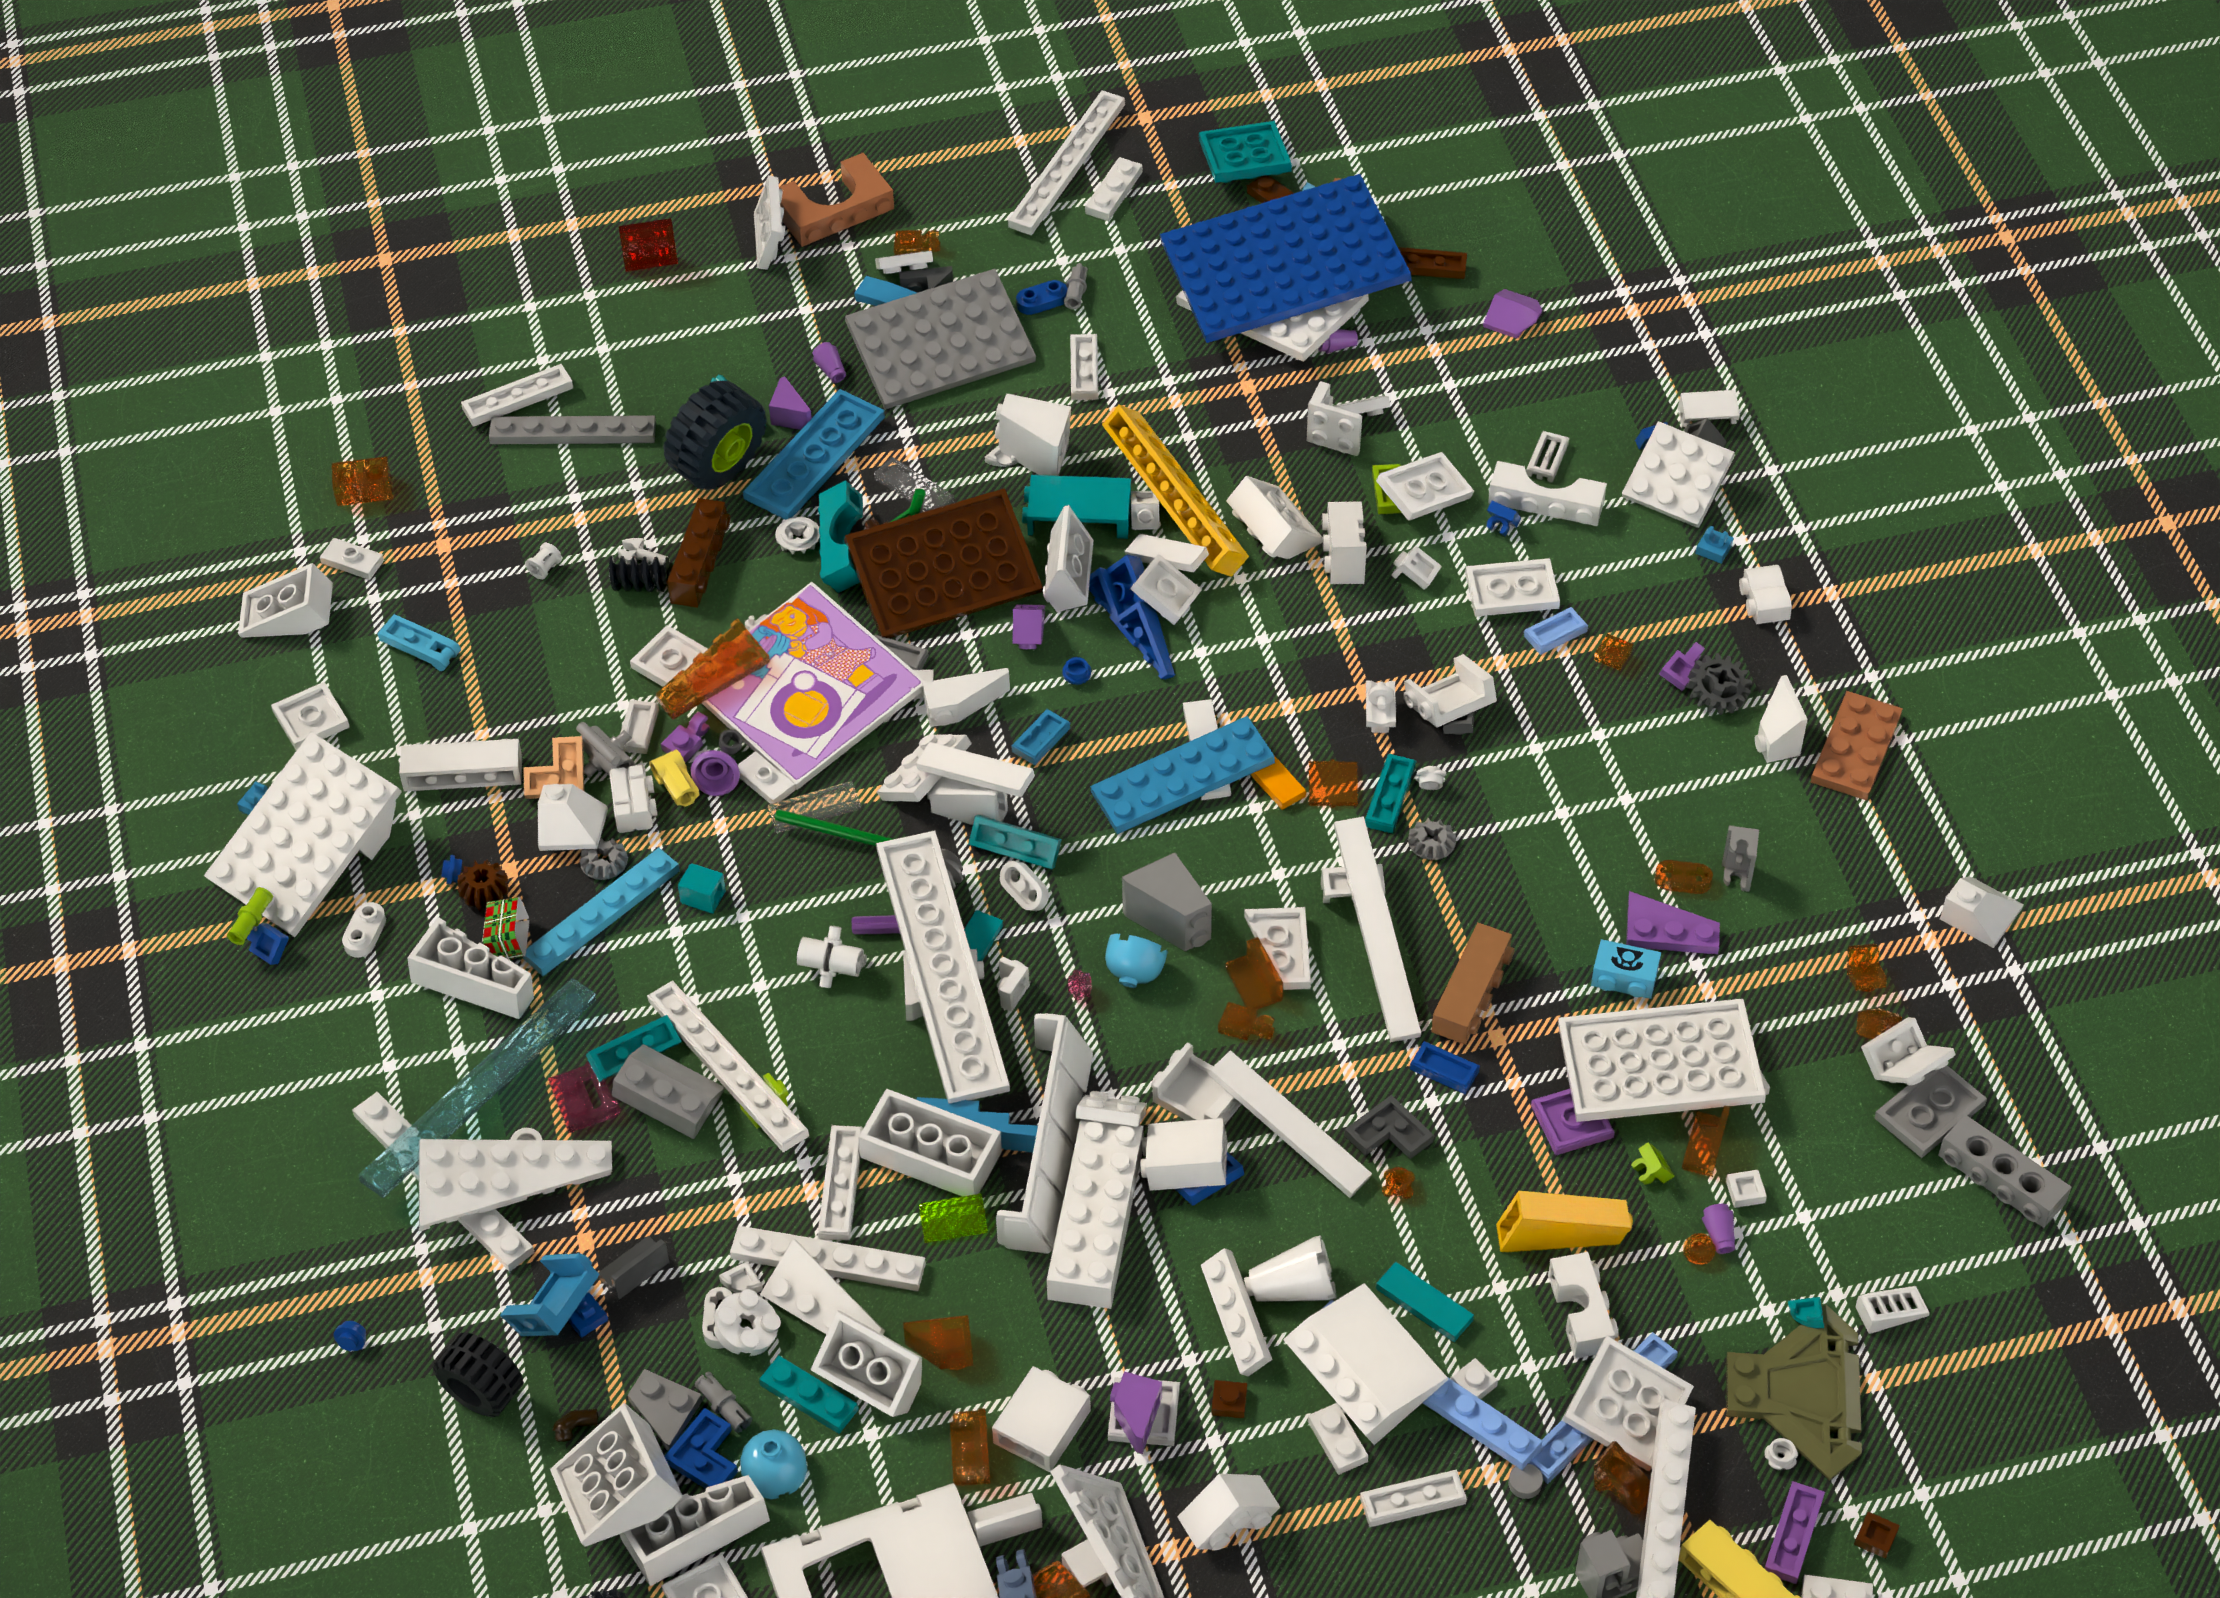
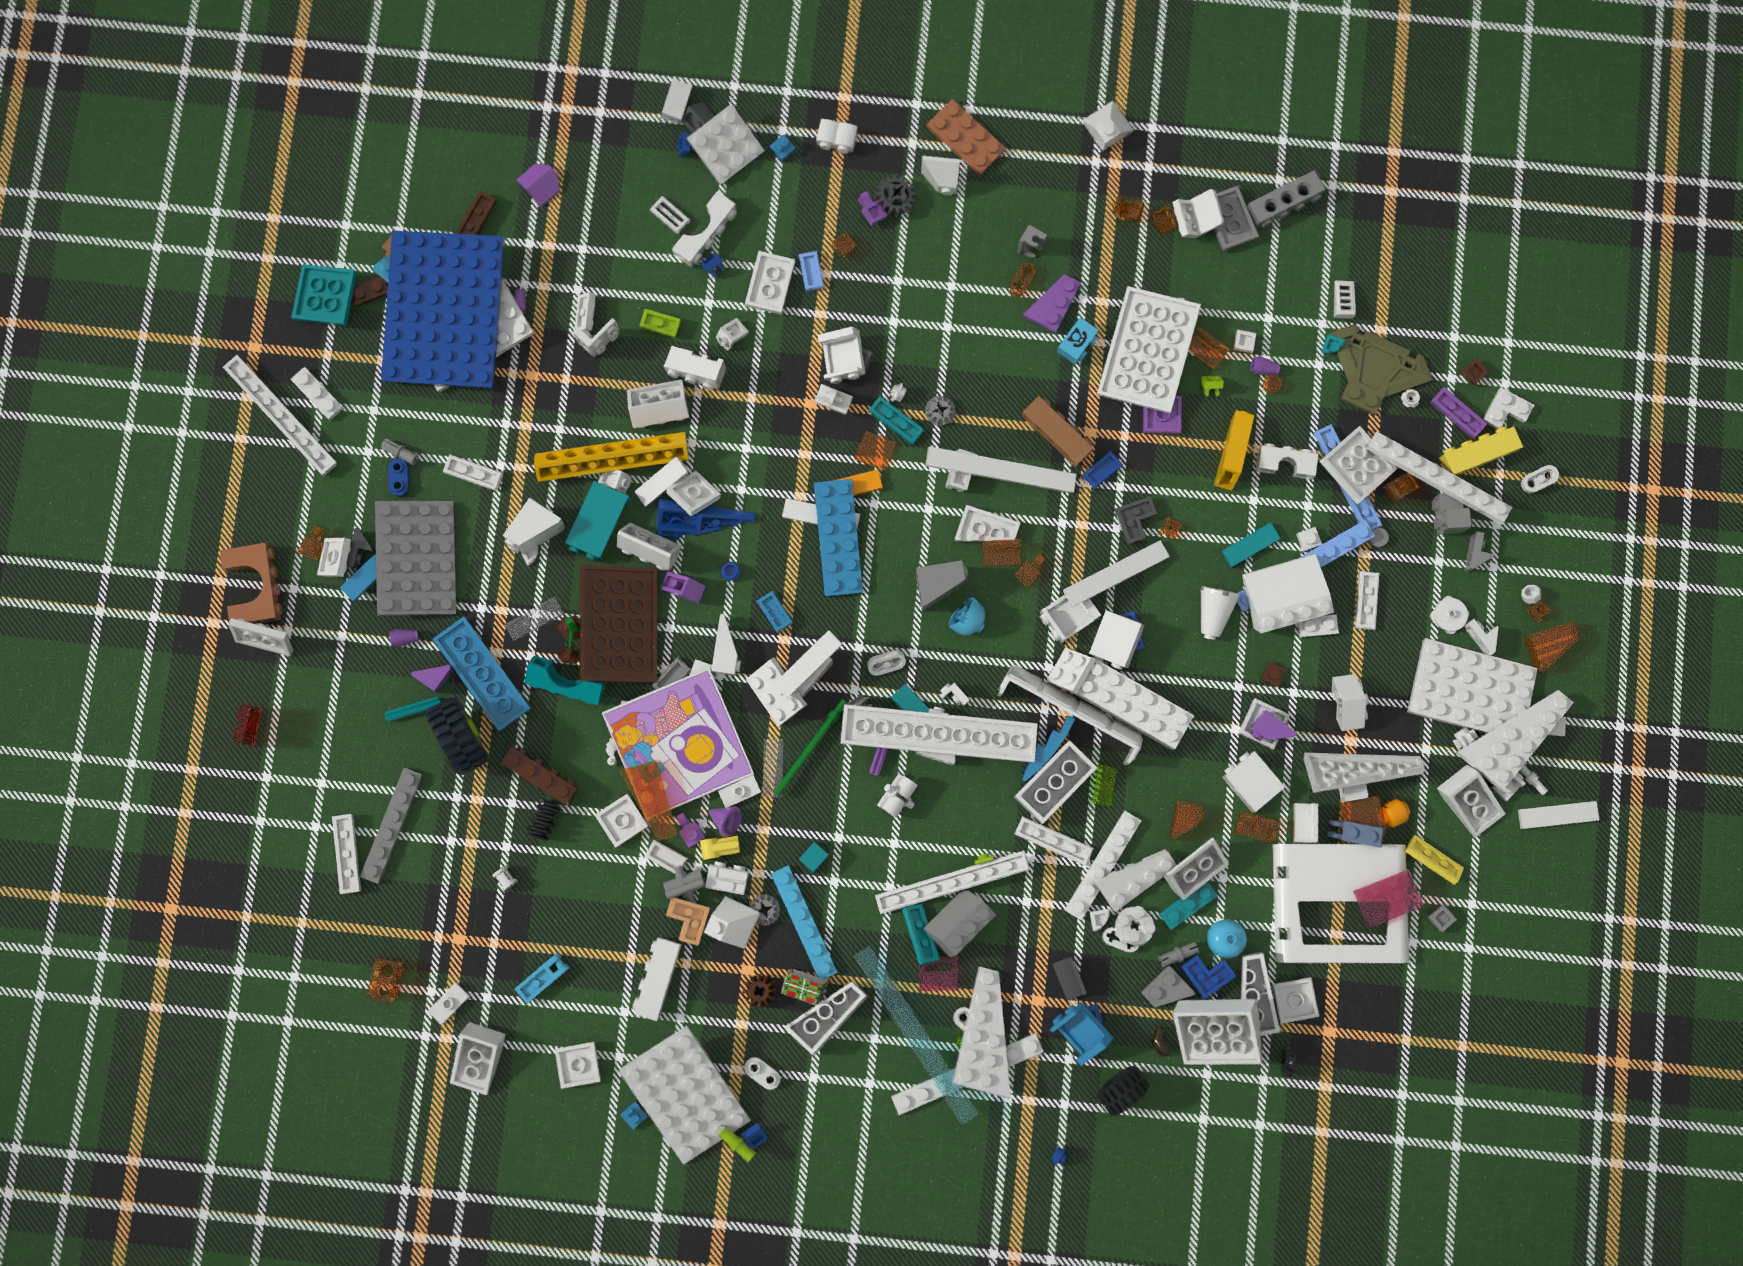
camera: 70 degrees left, 30 degrees up
blue plate [441,855,462,885] -> none
white bar [617,538,670,565] -> none
dark grey hinge [719,729,743,755] -> none
white gear [775,517,820,555] -> none
teal plate [968,815,1062,869] -> none
clear pink plate [1067,969,1091,1000] -> none
white plate [1201,1248,1272,1376] -> none
white plate [1376,452,1474,521] -> none

